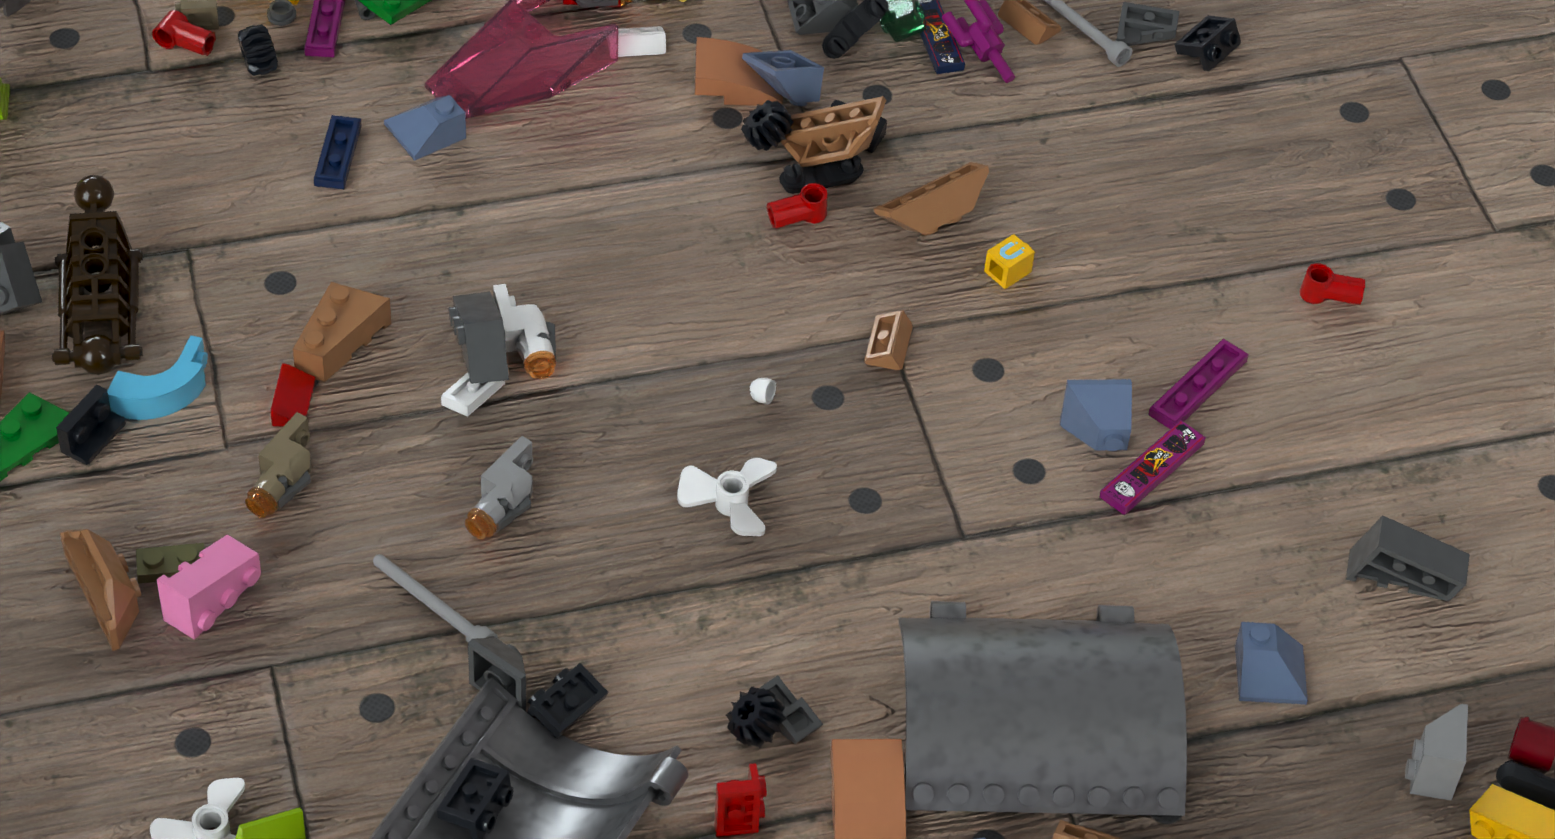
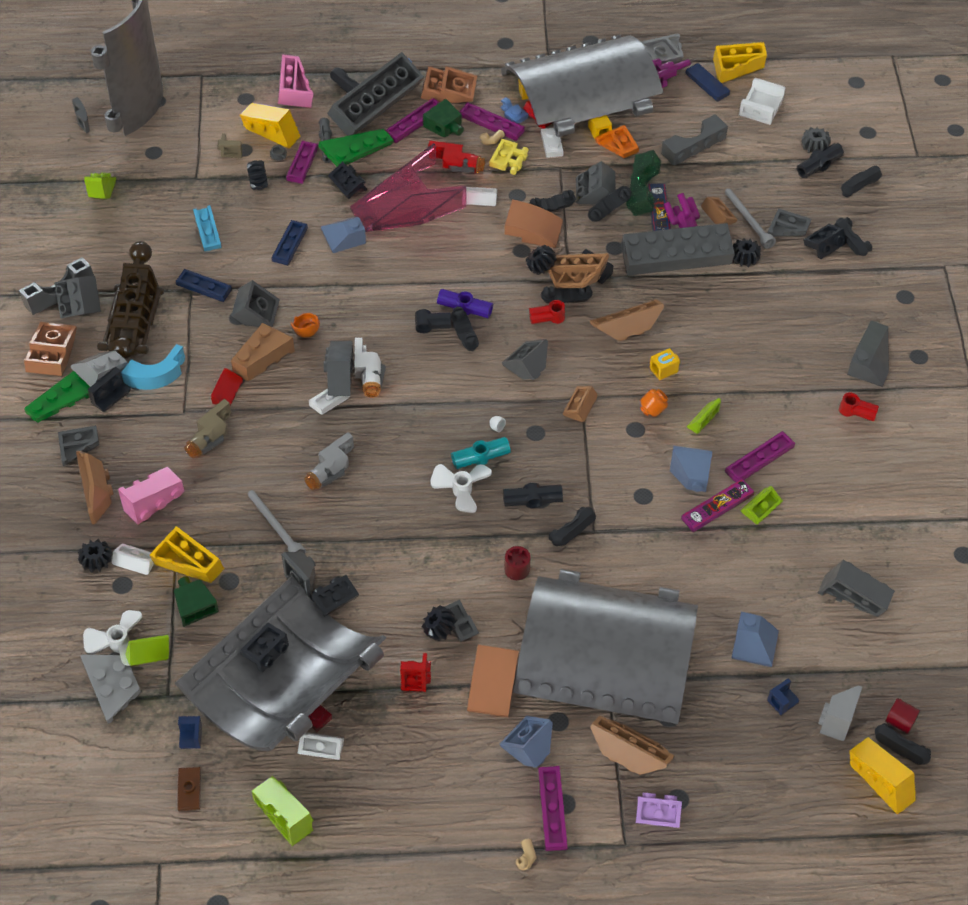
camera: 15 degrees right, 5 degrees up
olive plate [136,543,205,584] -> none
red piece [152,10,216,56] -> none
sand blue slope [742,50,824,106] -> none
none -> dark grey wing [58,425,99,466]
none -> light grey slope [70,351,127,387]
none -> black gear [78,539,112,573]
none -> white slope [112,543,154,575]
none -> yellow wedge [149,526,225,583]
none -> dark green torso [174,576,219,627]
none -> dark blue tile [176,269,232,302]
none -> medium azure hinge [193,205,222,252]
none -> dark grey slope [231,280,280,327]
none -> orange hair [291,313,320,338]
none -> black bracket [328,162,368,199]
none -> black piece [415,309,451,334]
none -> dark purple piece [437,289,493,318]
none -> black piece [451,306,479,351]
none -> teal piece [451,437,511,469]
none -> dark grey slope [502,339,548,380]
none -> black piece [503,483,563,508]
none -> dark red piece [504,546,531,581]
none -> black piece [529,190,576,212]
none -> black piece [549,507,596,546]
none -> dark grey brick [621,223,735,276]
none -> orange head [640,389,668,417]
none -> lime slope [687,398,721,434]
none -> black gear [733,237,761,268]
none -> lime slope [740,486,783,524]
none -> dark blue panel [767,678,799,715]
none -> black piece [834,217,873,256]
none -> dark grey wedge [847,321,889,387]

